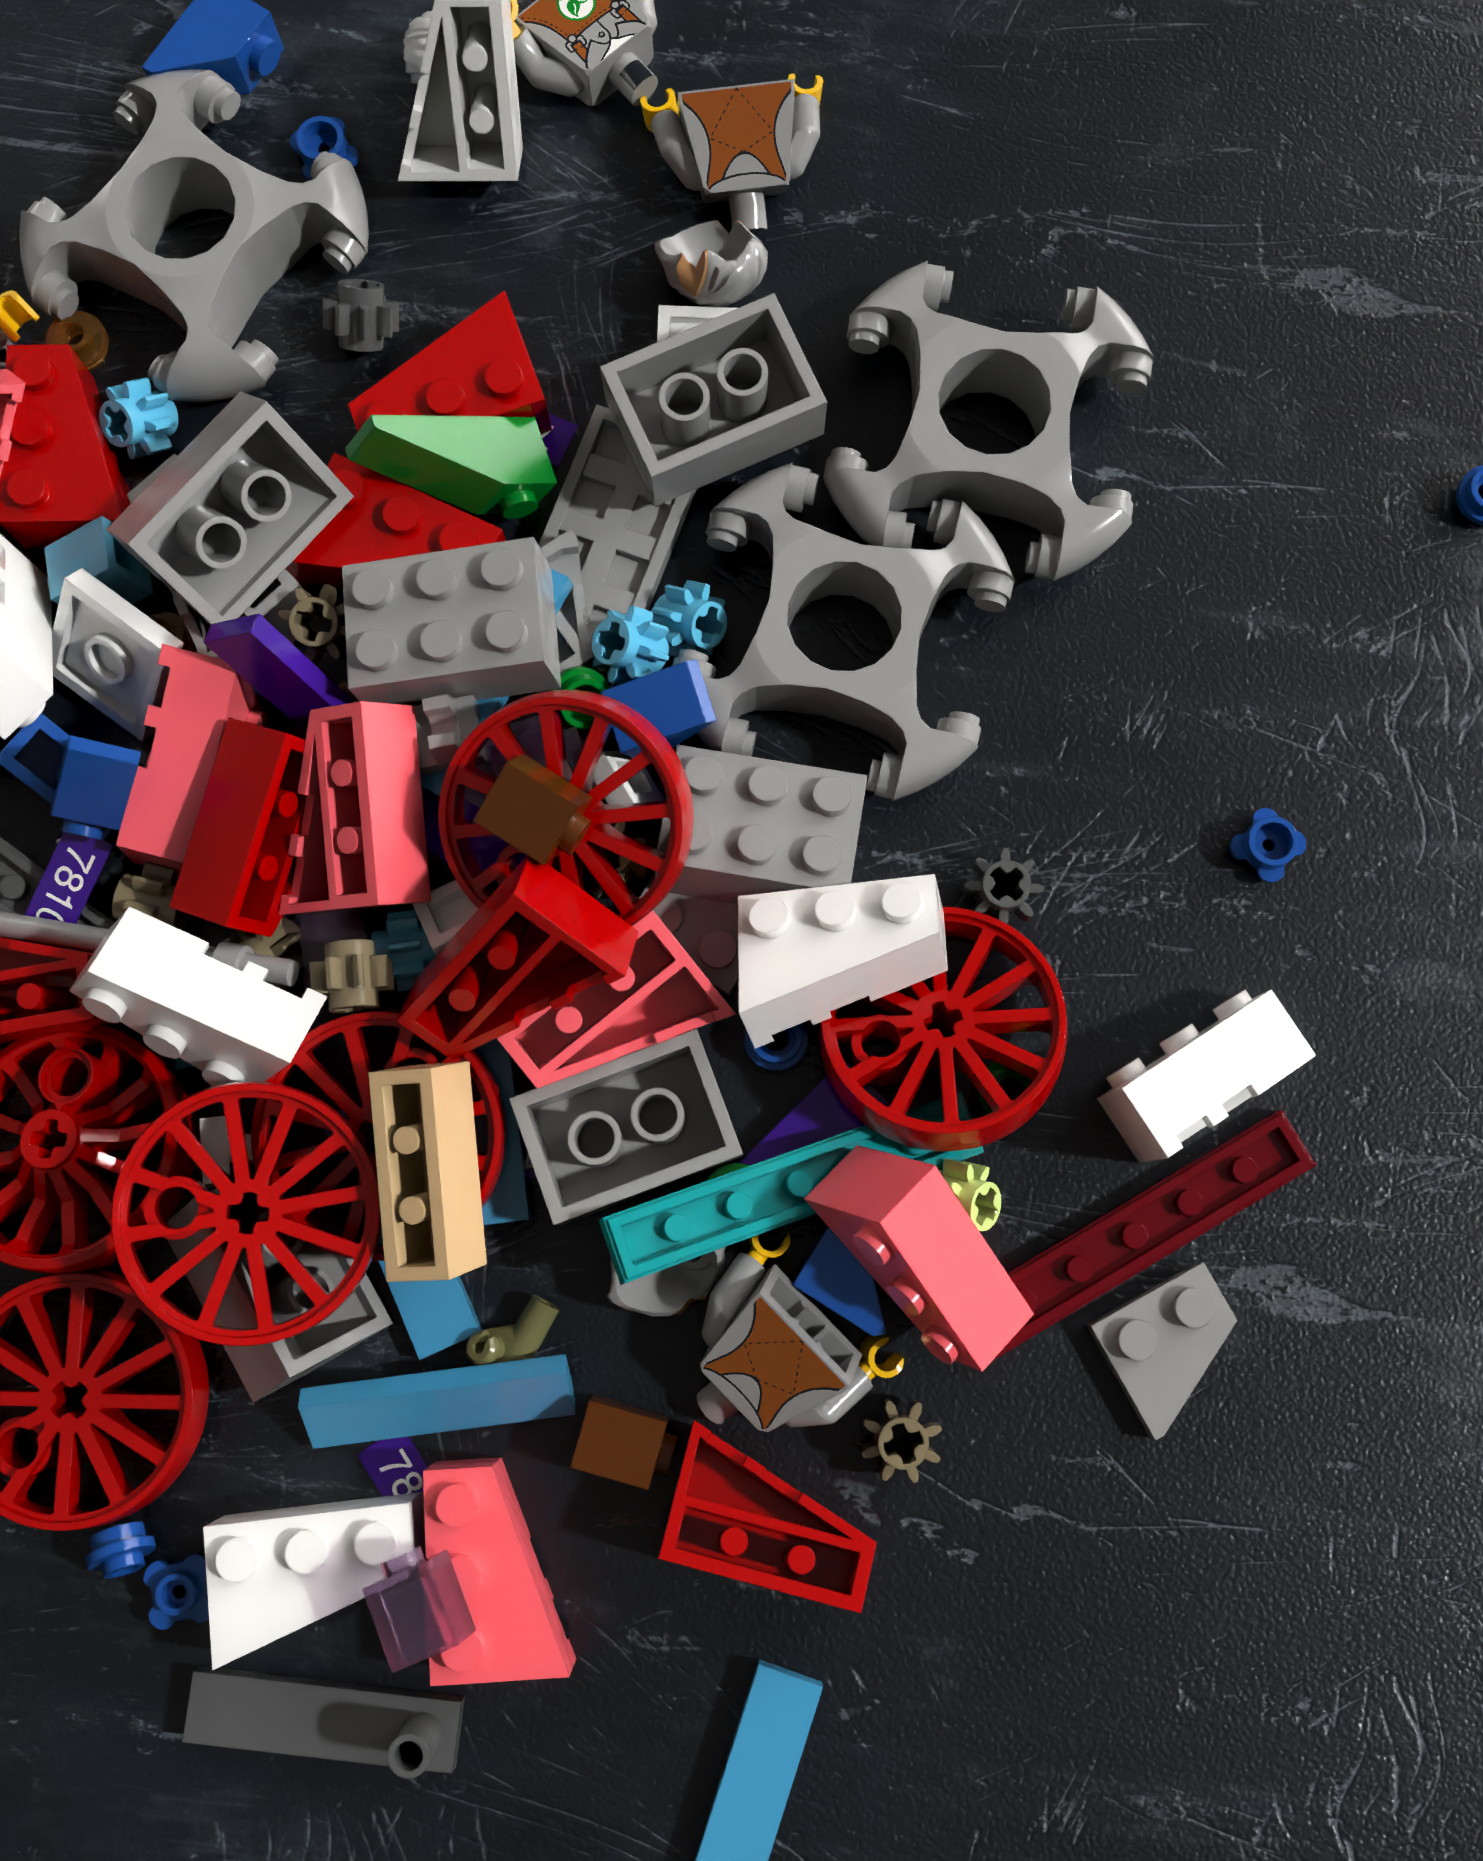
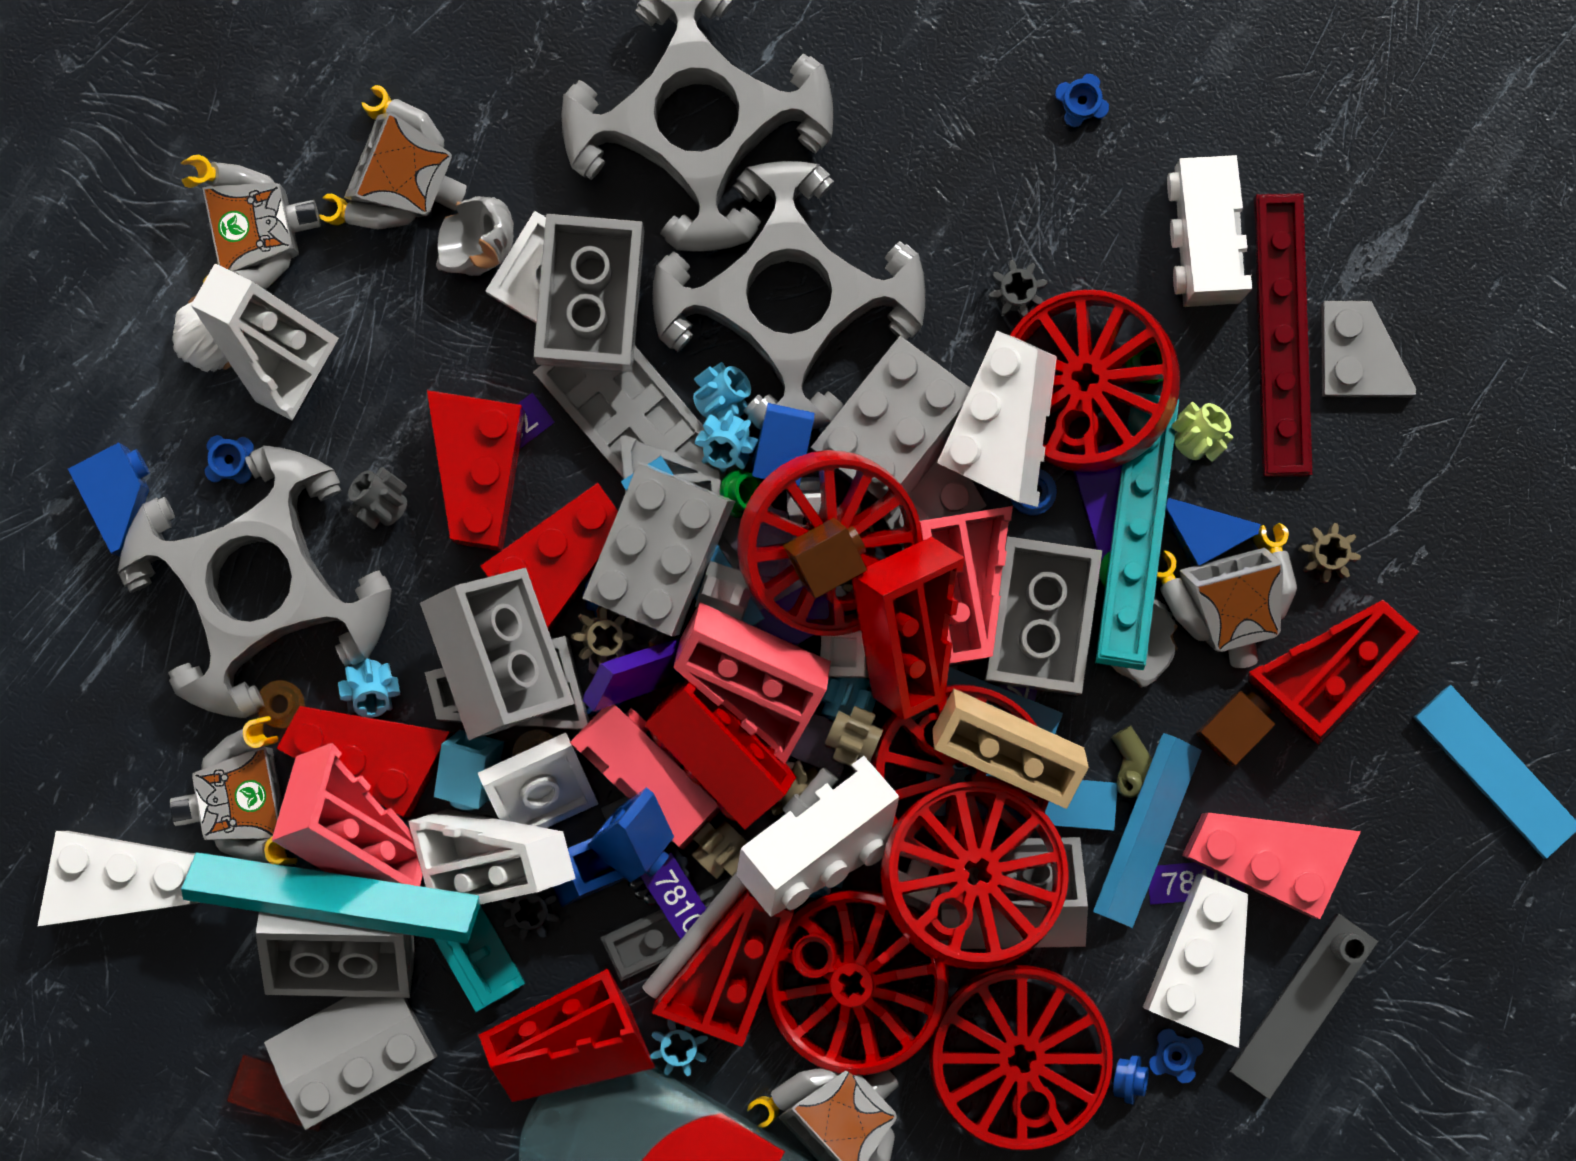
camera: 60 degrees left, 5 degrees up
green slope [345,415,557,519] -> none
clear purple brick [362,1546,476,1673] -> none
coral wedge [804,1145,1034,1372] -> none

